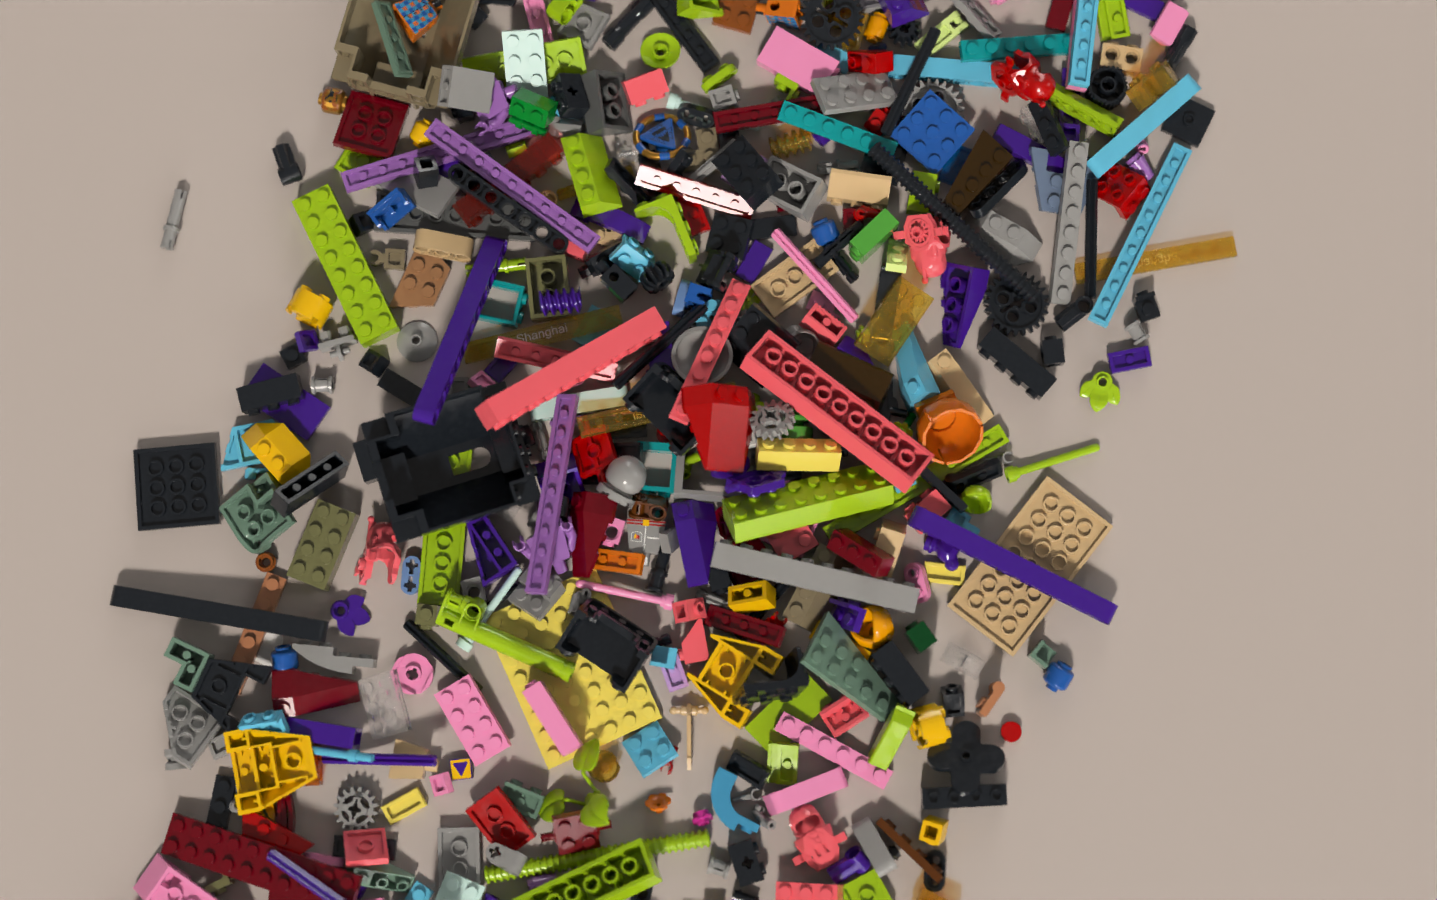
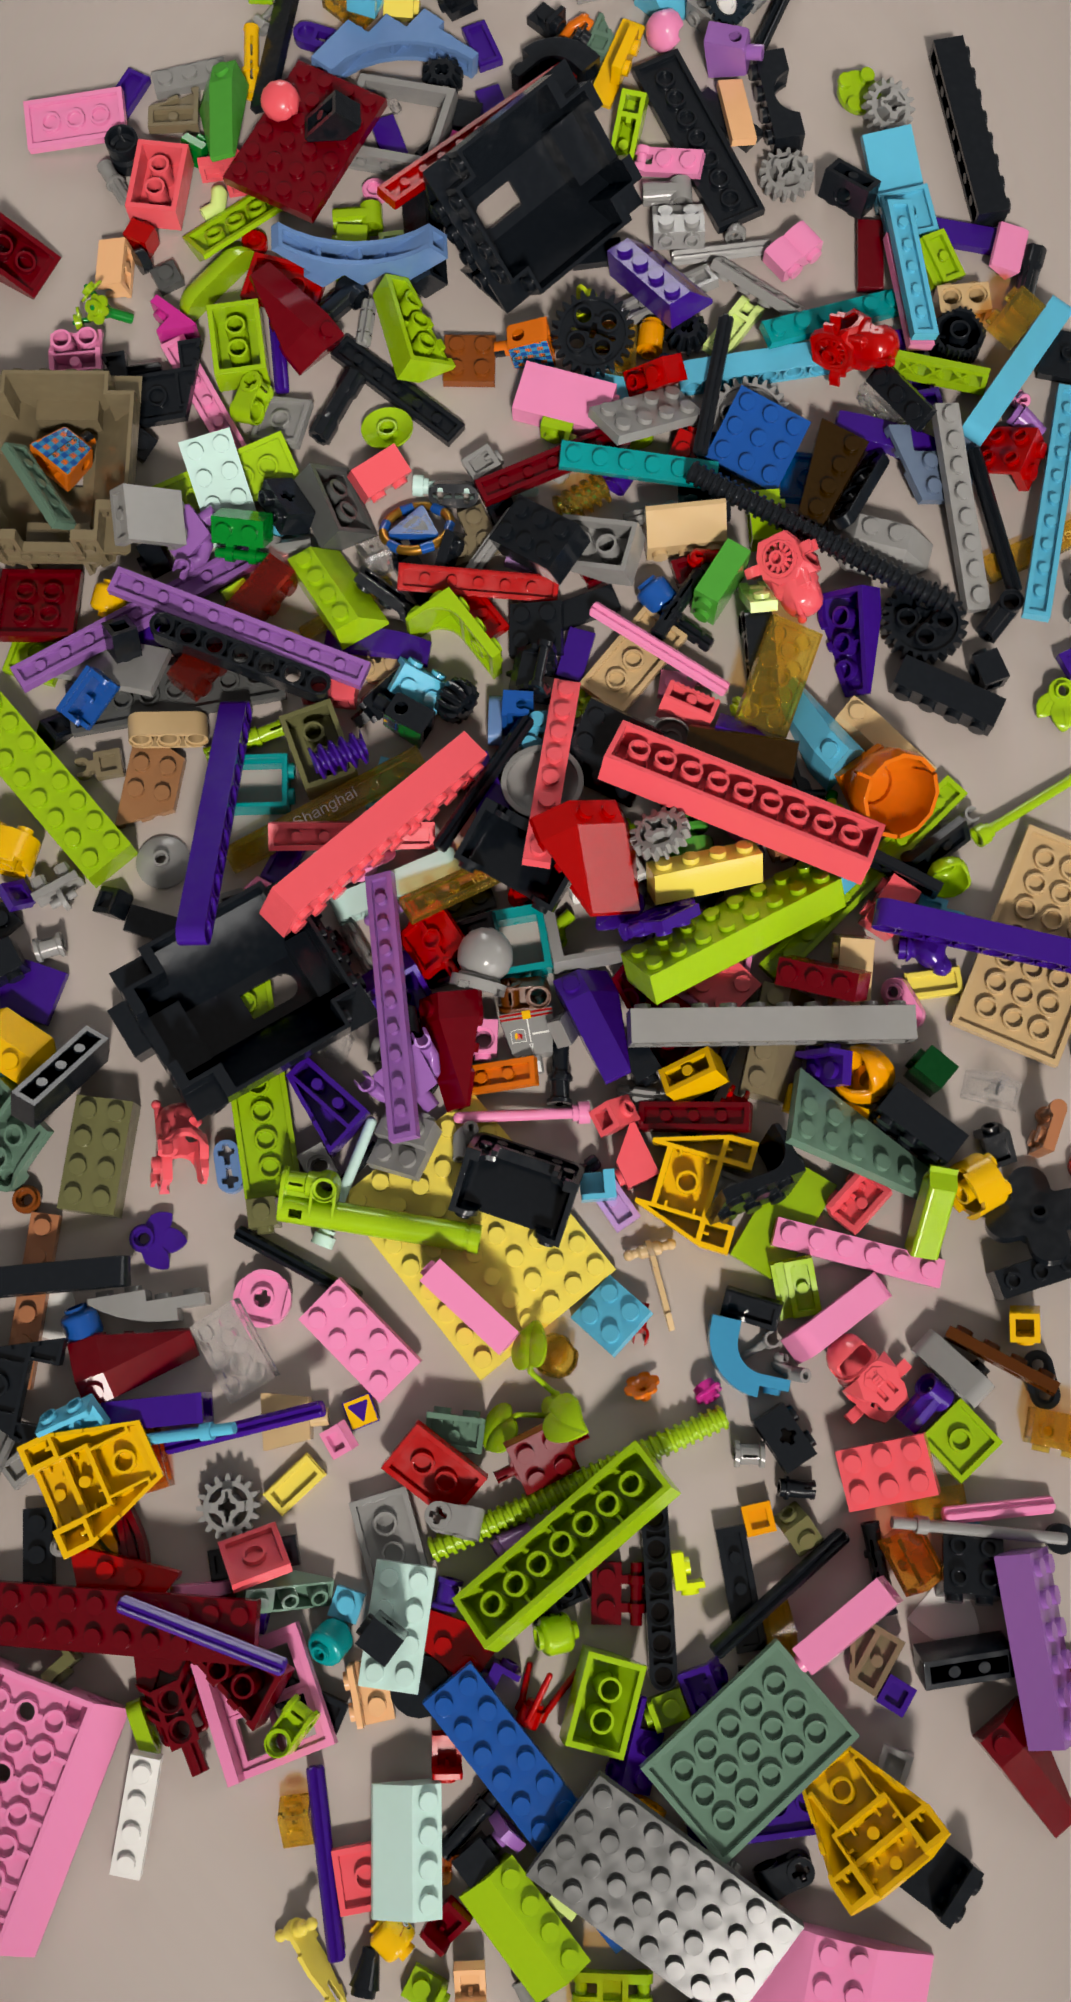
camera: 20 degrees left, 5 degrees down
lime plate [701,63,738,94] -> none

